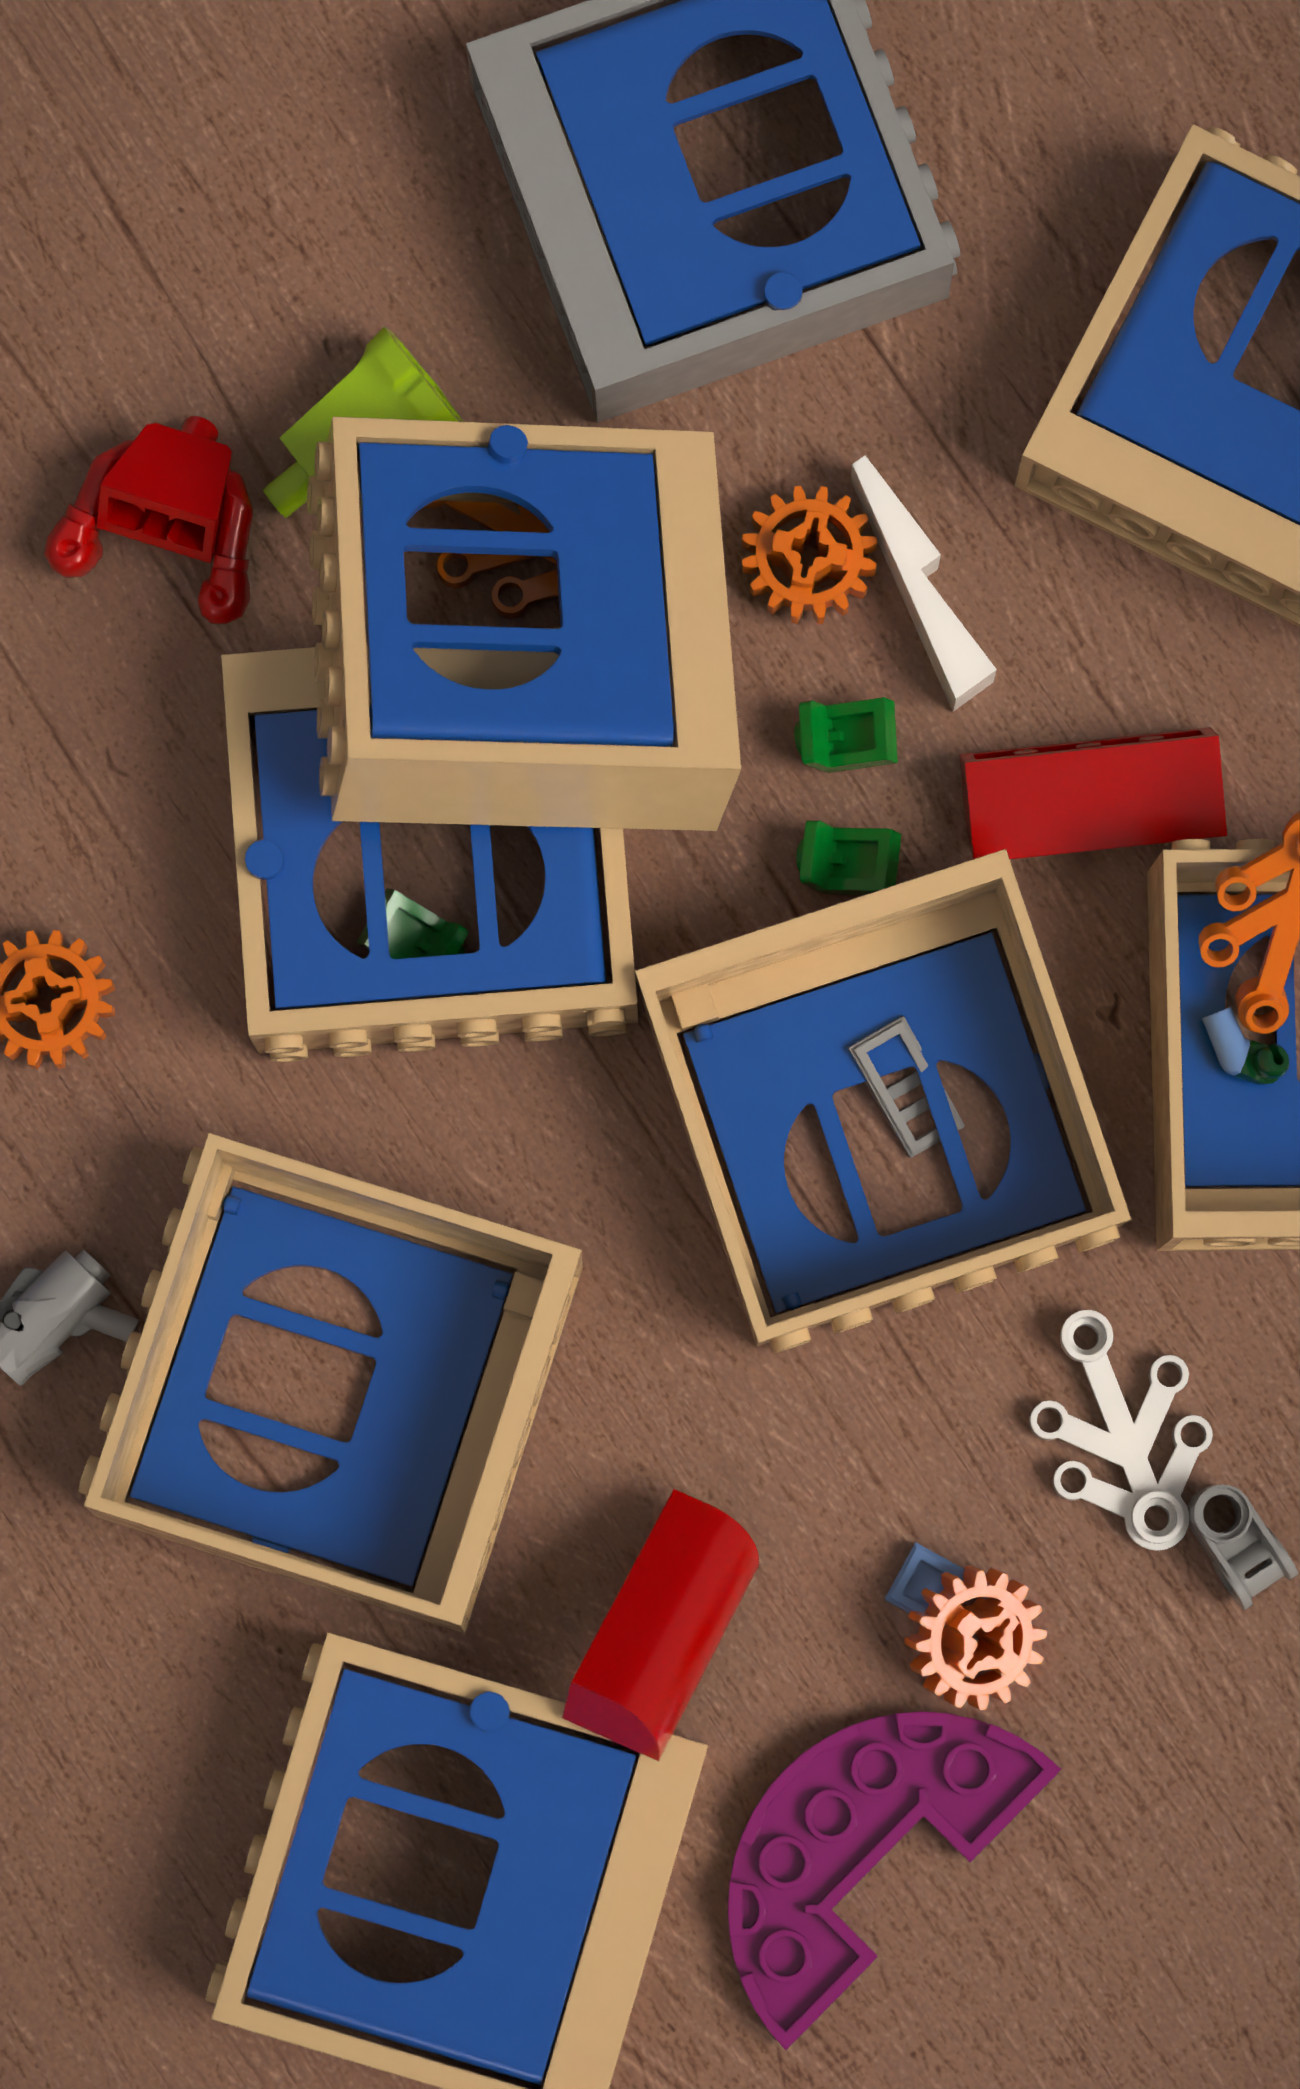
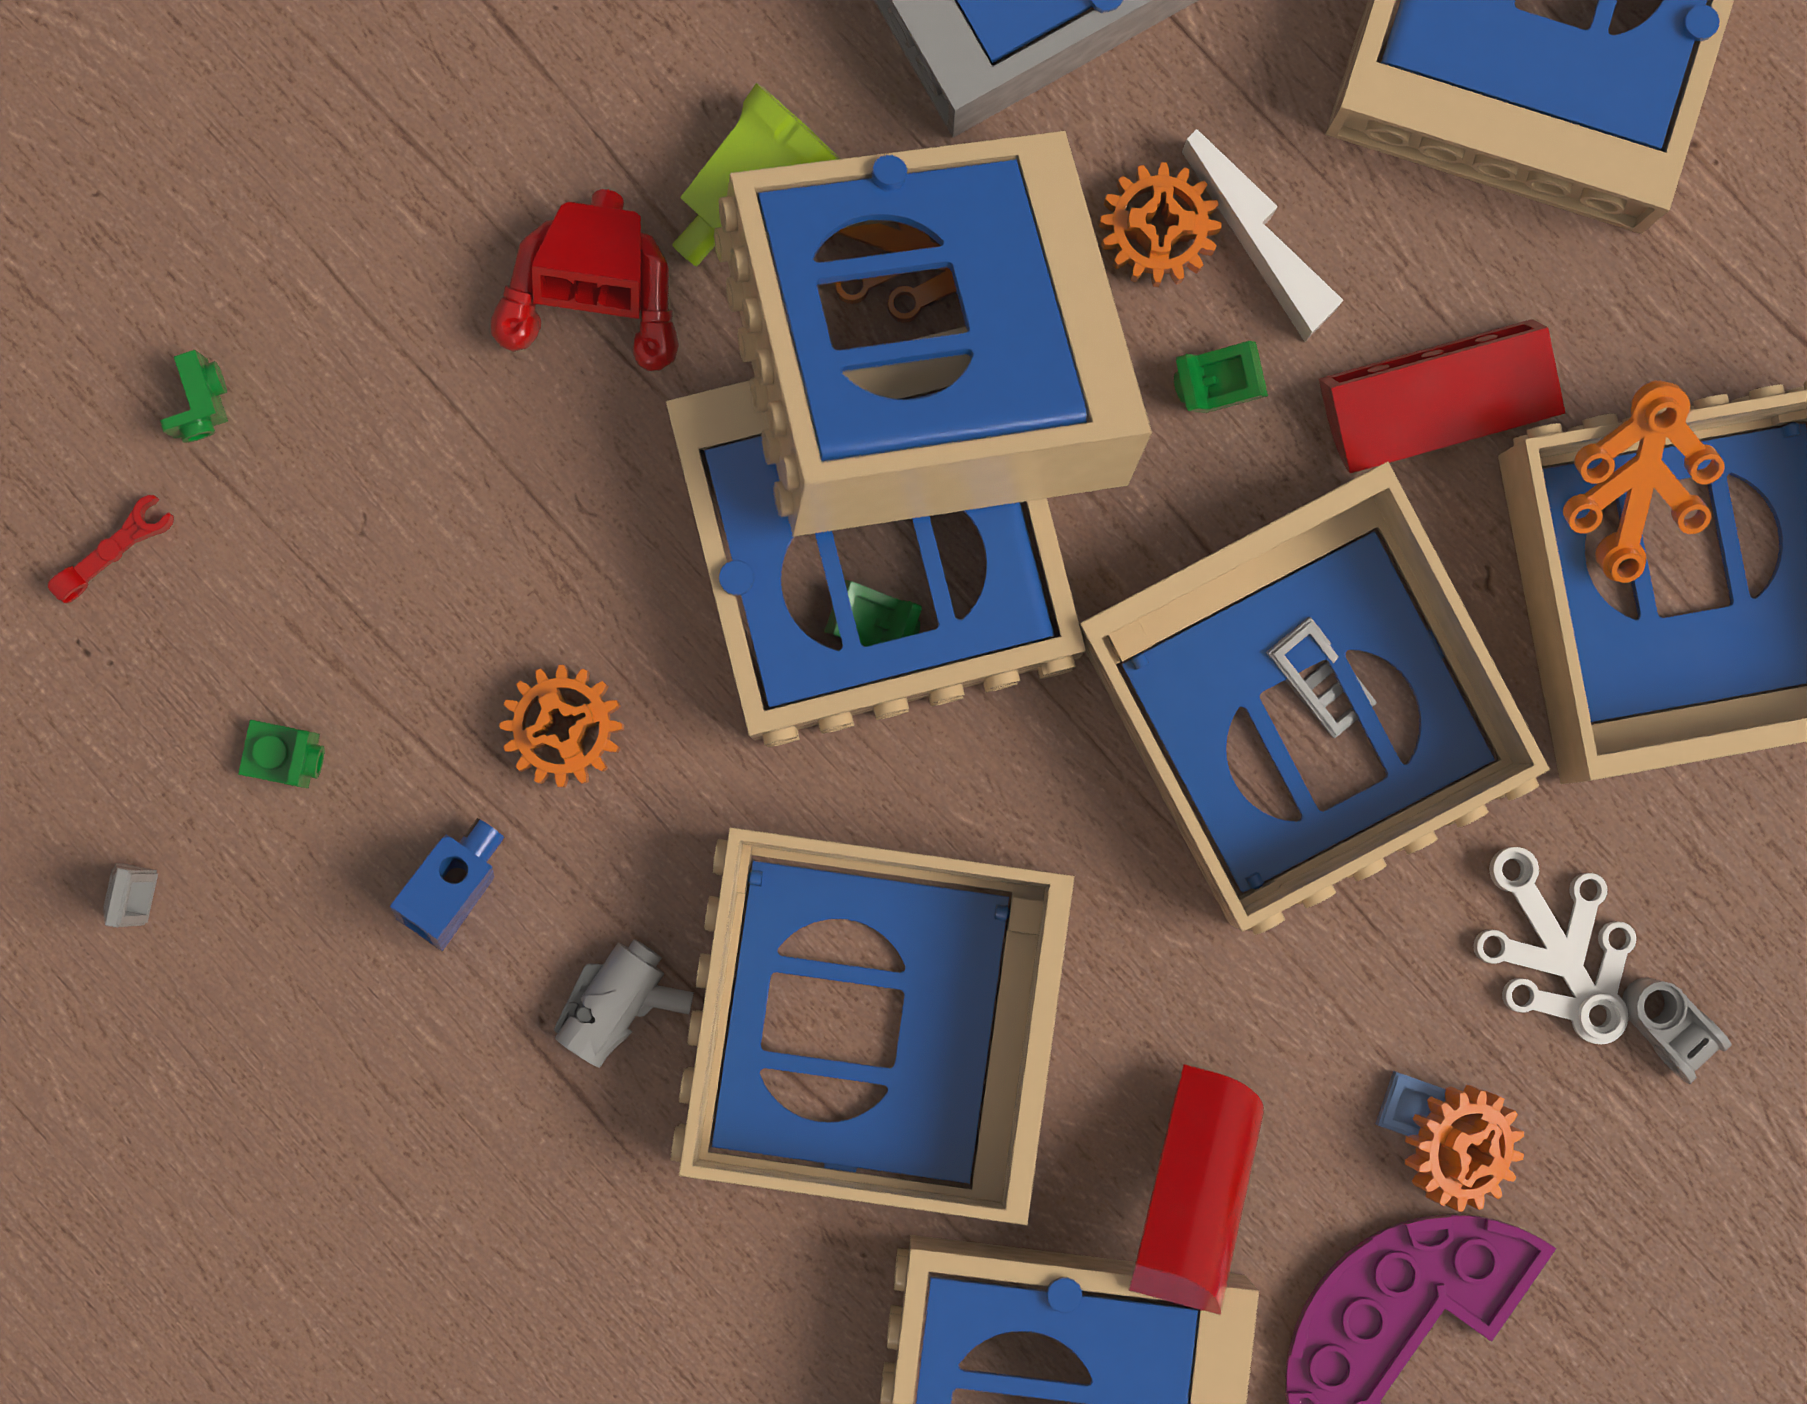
camera: 15 degrees left, 5 degrees up
green bracket [796,820,902,895] -> none
arm [1202,1007,1289,1085] -> none

